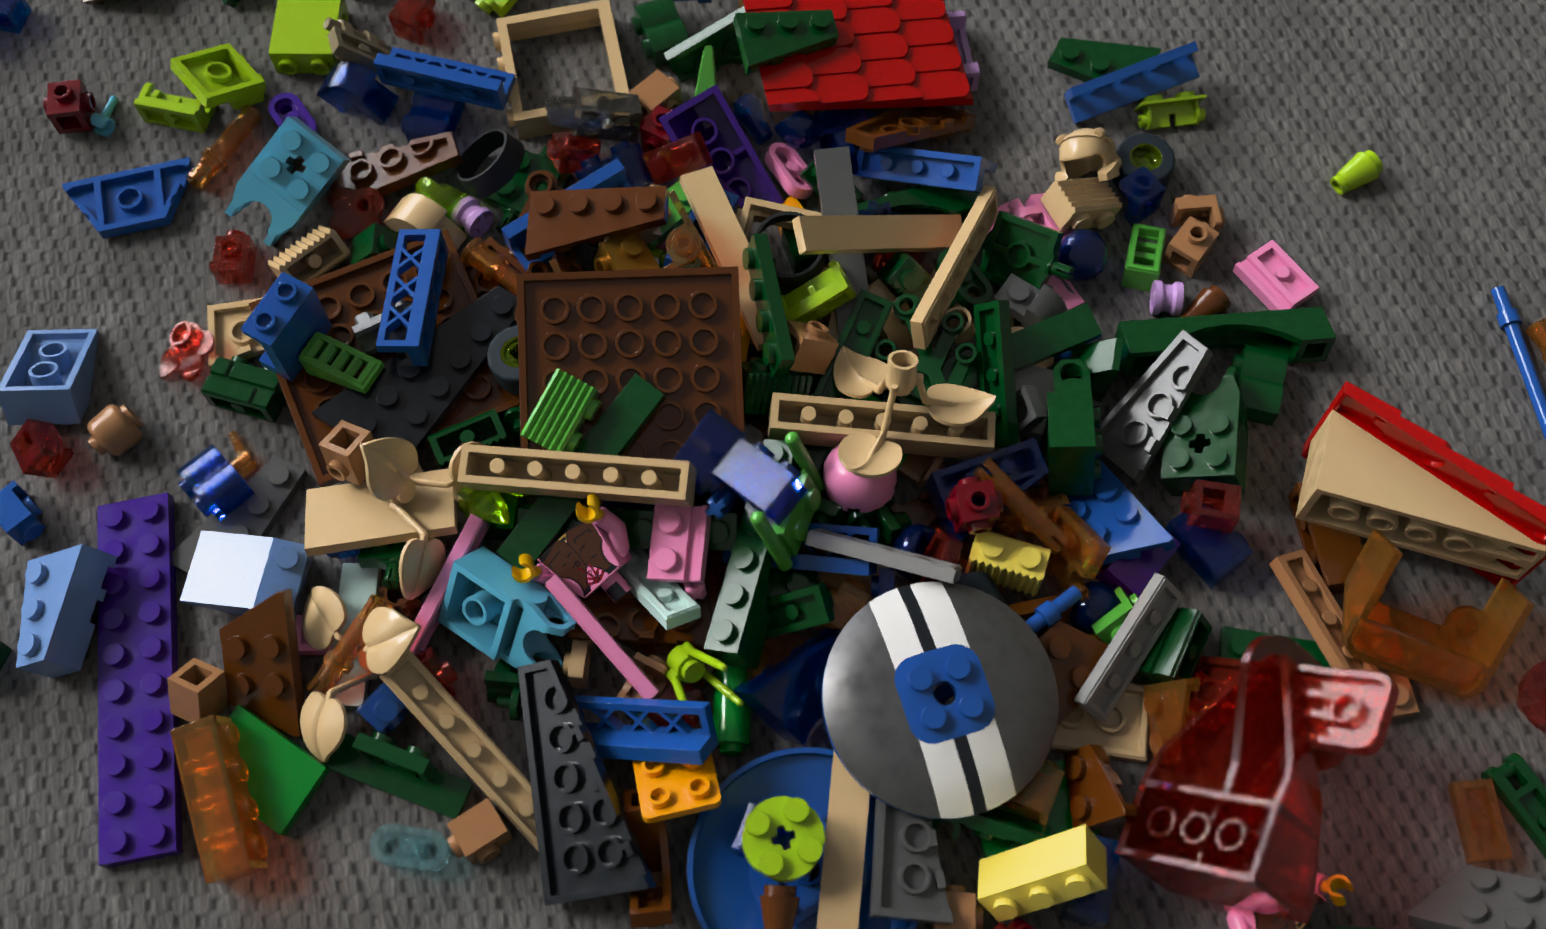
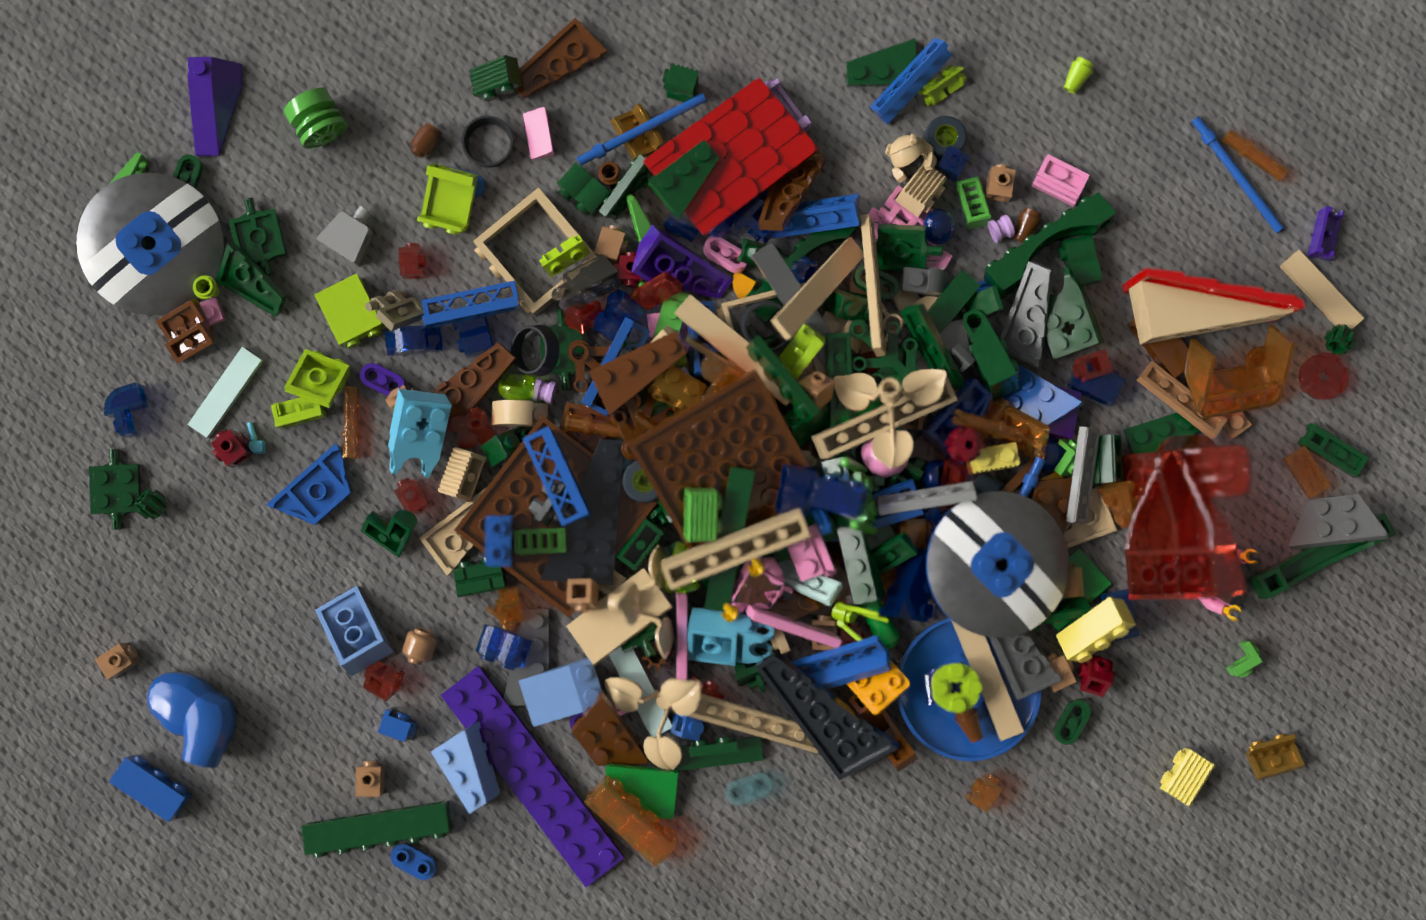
camera: 30 degrees left, 20 degrees up
clear red plate [159,321,215,382] -> none
medium nougat brick [167,657,228,727] -> none
clear orange pin [307,594,392,696] -> none
medium nougat brick [447,798,514,865] -> none
reddish brown wing [1064,744,1138,831] -> none
medium nougat bracket [1169,194,1225,232] -> none
none -> light aqua tile [188,347,263,438]
none -> dark green brick [361,510,417,558]
none -> clear orange brick [495,586,524,626]
none -> lime hinge [539,235,591,278]
none -> reddish brown cone [598,162,621,188]

